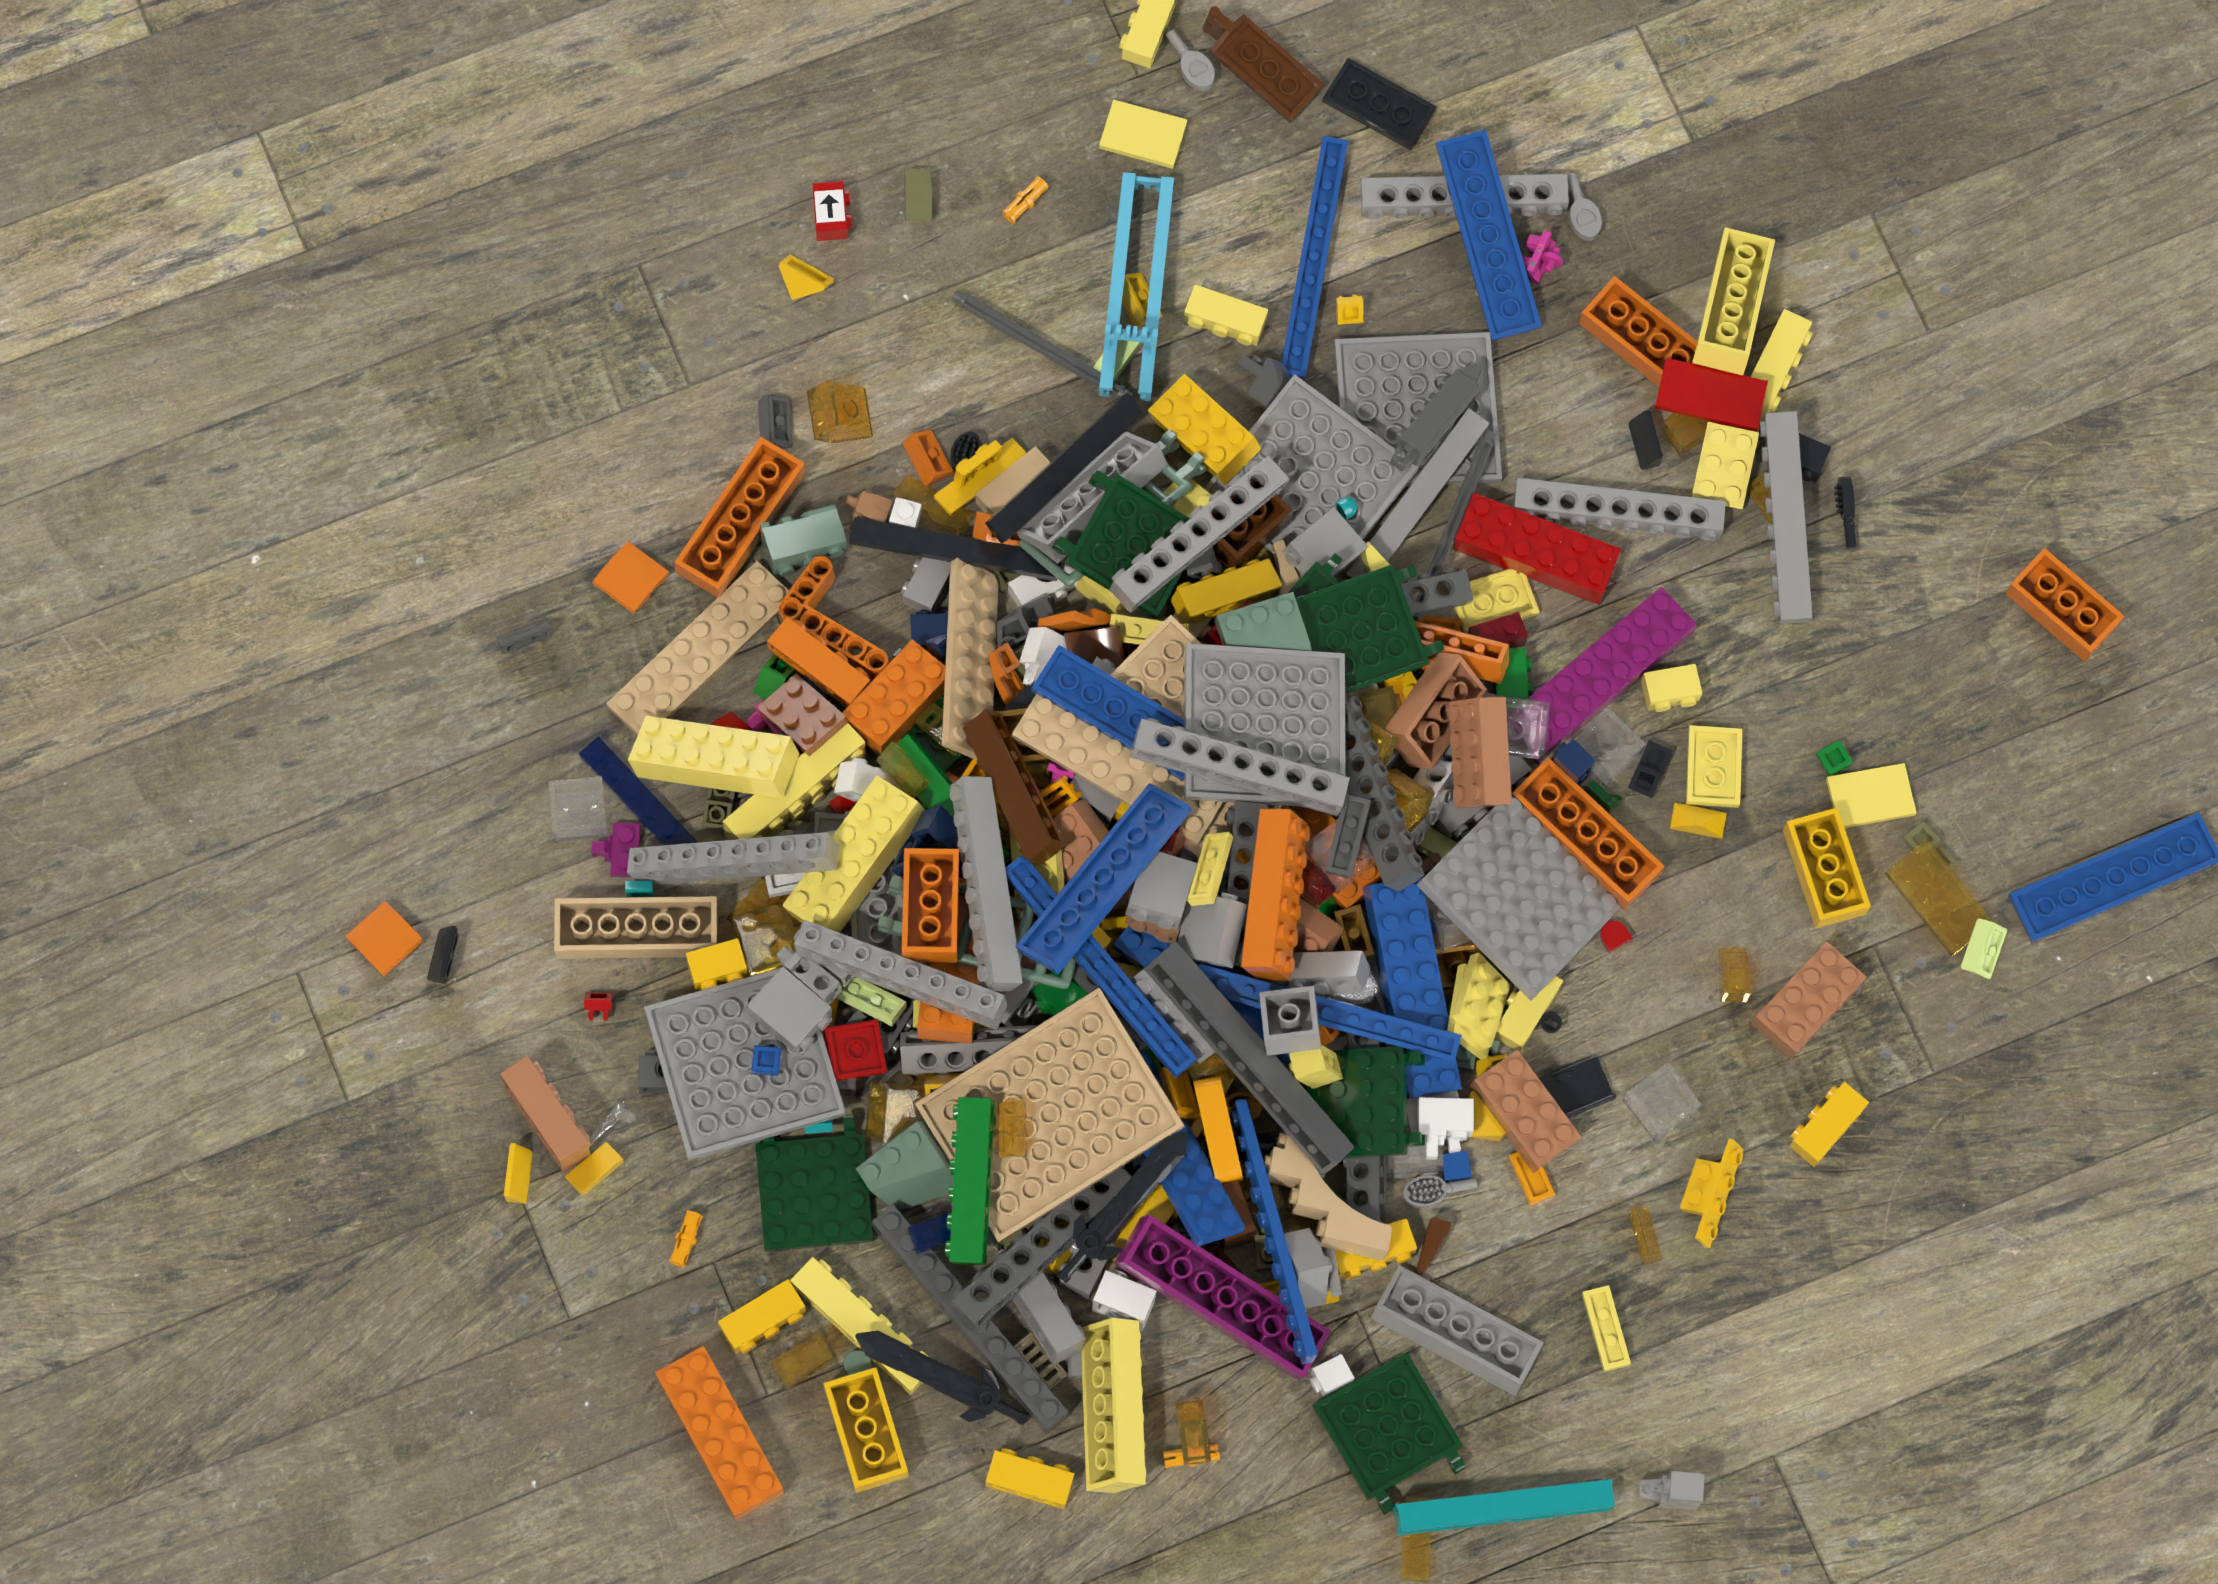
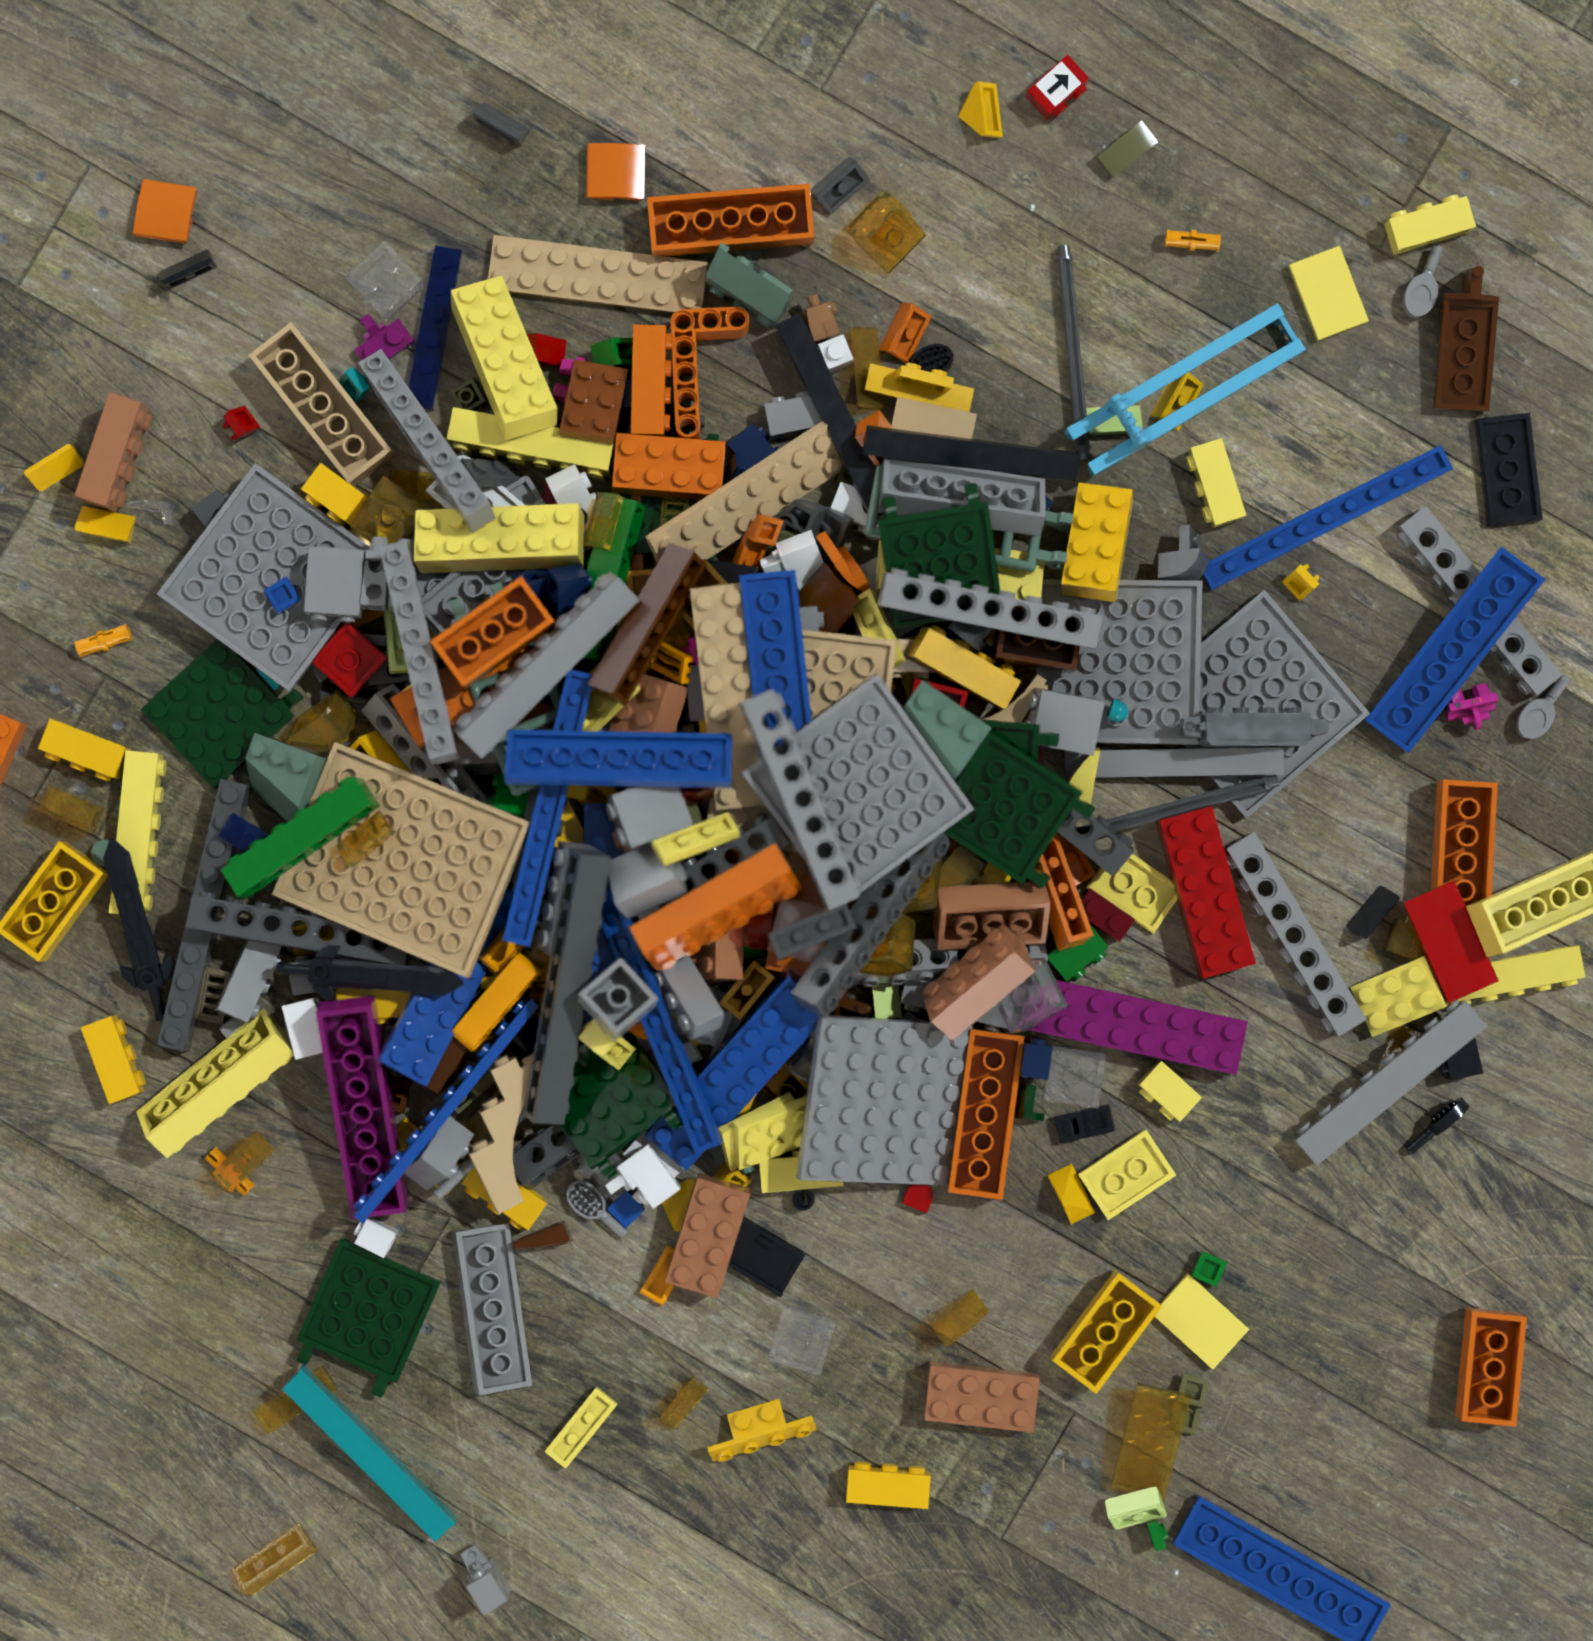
camera: 55 degrees right, 15 degrees up
none -> green plate [1145,1519,1169,1552]

